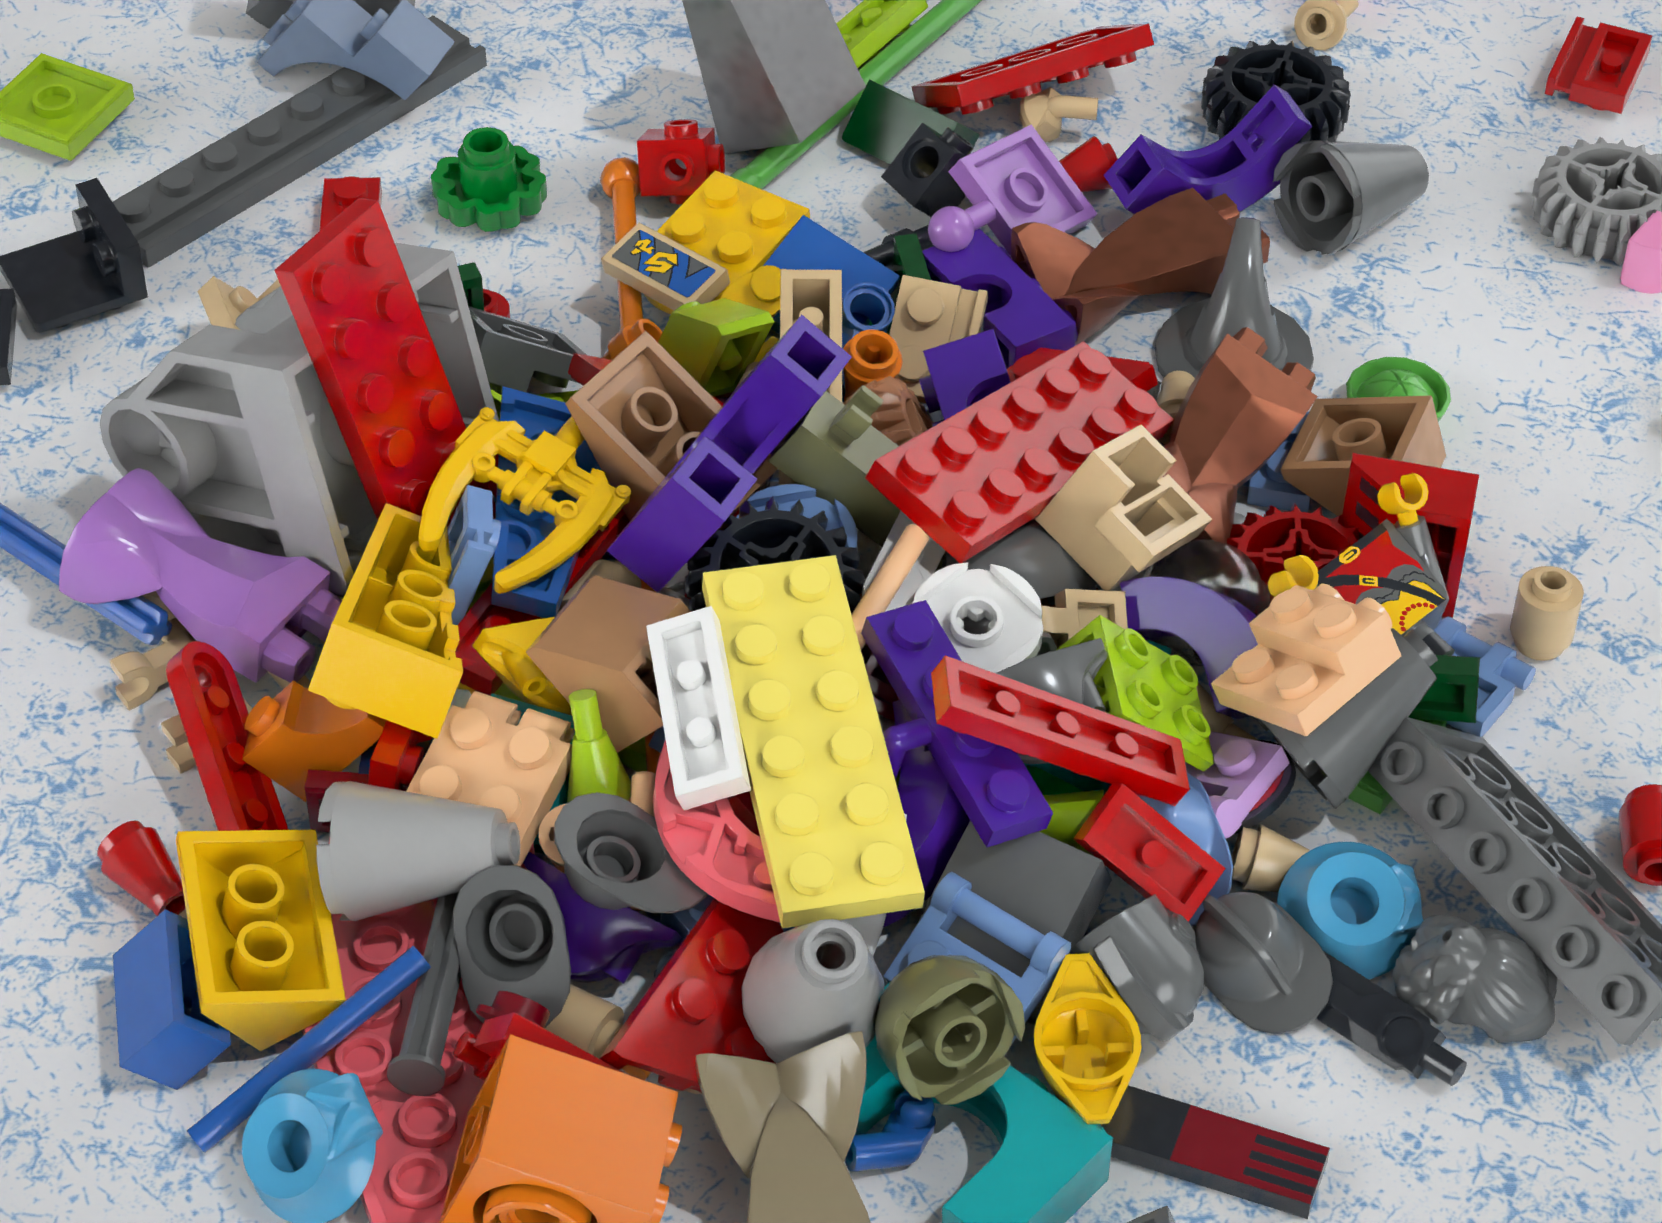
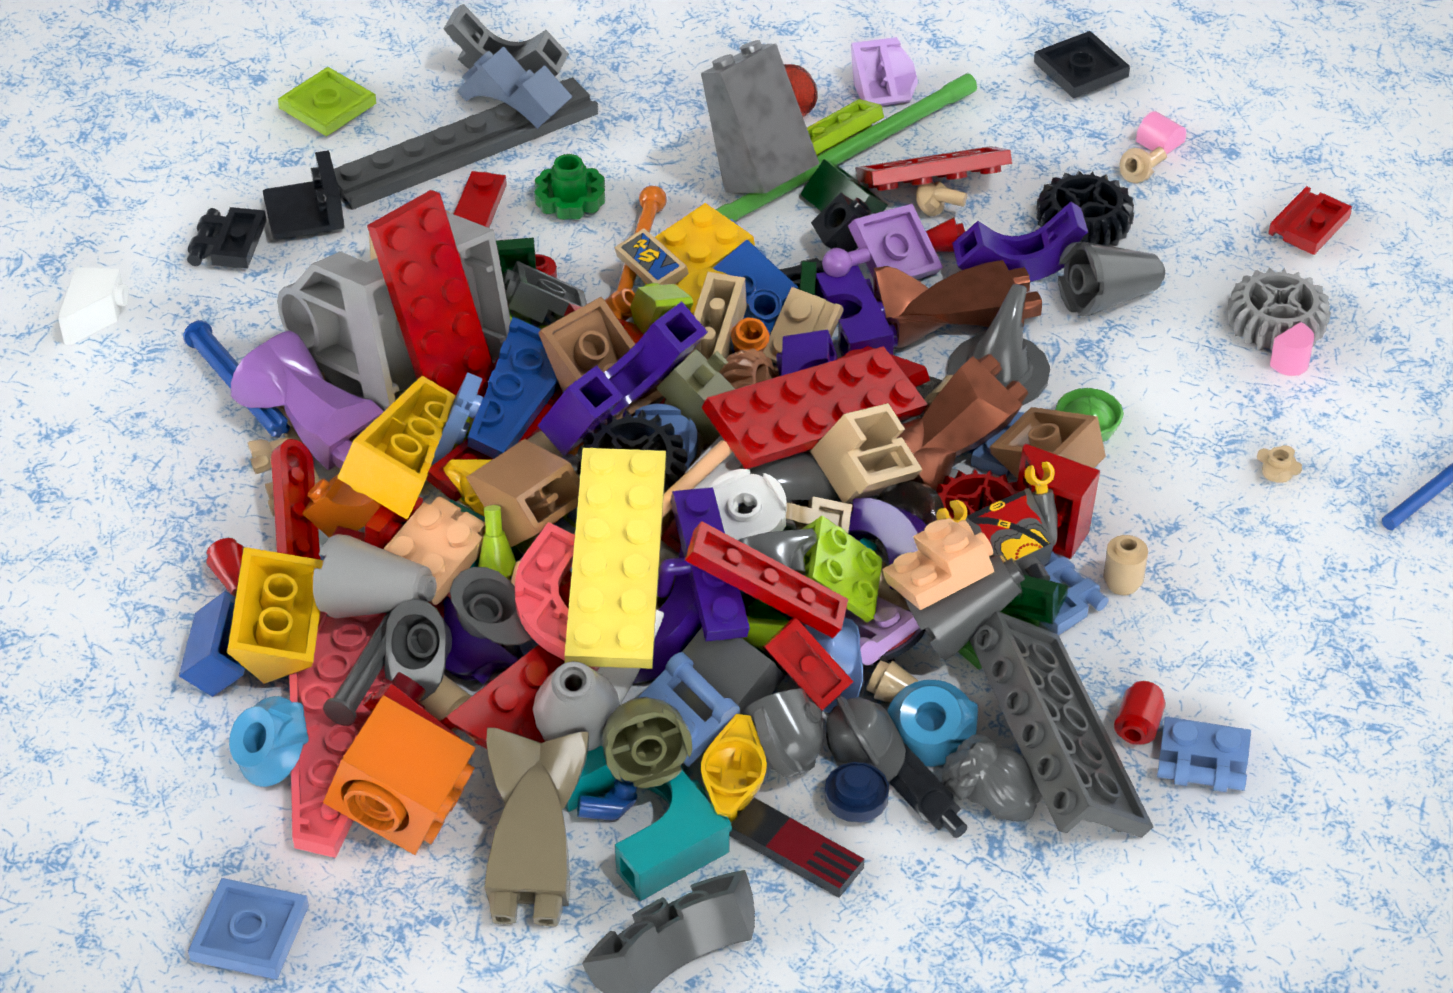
camera: 15 degrees right, 0 degrees up
blue bar [187,945,431,1153] -> none
yellow bar [418,407,631,594] -> none
red brick [637,119,725,204] -> none
white plate [646,606,751,810] -> none
none -> dark blue plate [825,762,889,823]

